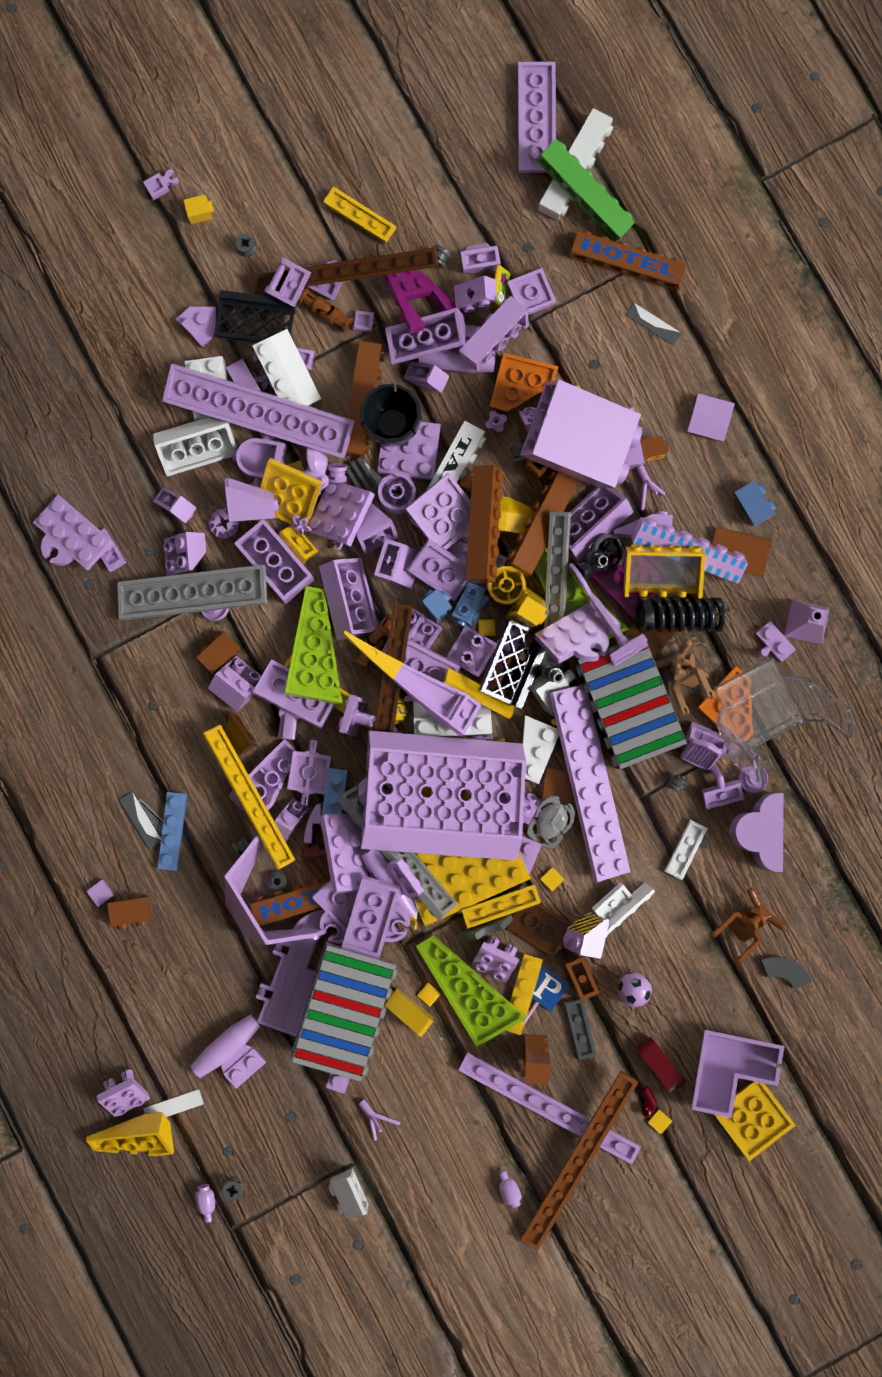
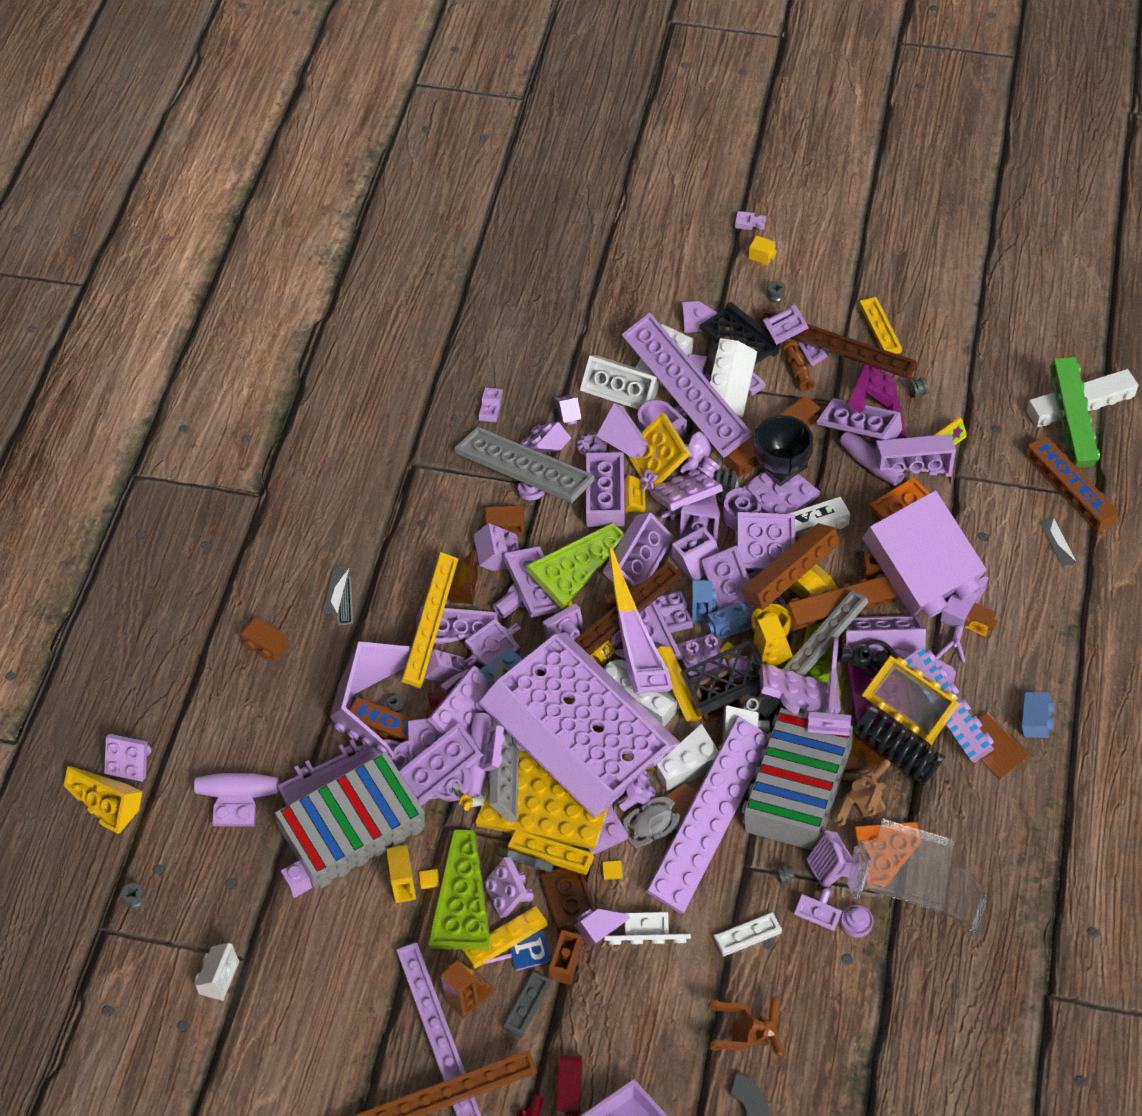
camera: 40 degrees right, 30 degrees down
lavender plate [33,494,113,571] -> none
lavender tile [87,880,115,907] -> none
white sticker [144,1090,204,1117] -> none
medium blue plate [157,792,187,871] -> none
lavender plant [195,1184,215,1223] -> none
lavender tile [353,311,374,333] -> none
lavender plant [358,1099,400,1141] -> none
lavender slope [403,362,449,393] -> none
lavender brick [454,276,497,313] -> none
lavender slope [460,243,501,273] -> none
lavender plate [485,411,507,432] -> none
lavender plant [499,1171,522,1209] -> none
lavender plate [507,268,556,315] -> none
lavender plate [518,62,556,173] -> none
lavender piece [617,972,652,1008] -> none
lavender slope [687,393,735,441] -> none
lavender brick [729,793,784,872] -> none
lavender plate [755,621,796,663] -> none
lavender slope [784,599,830,645] -> none

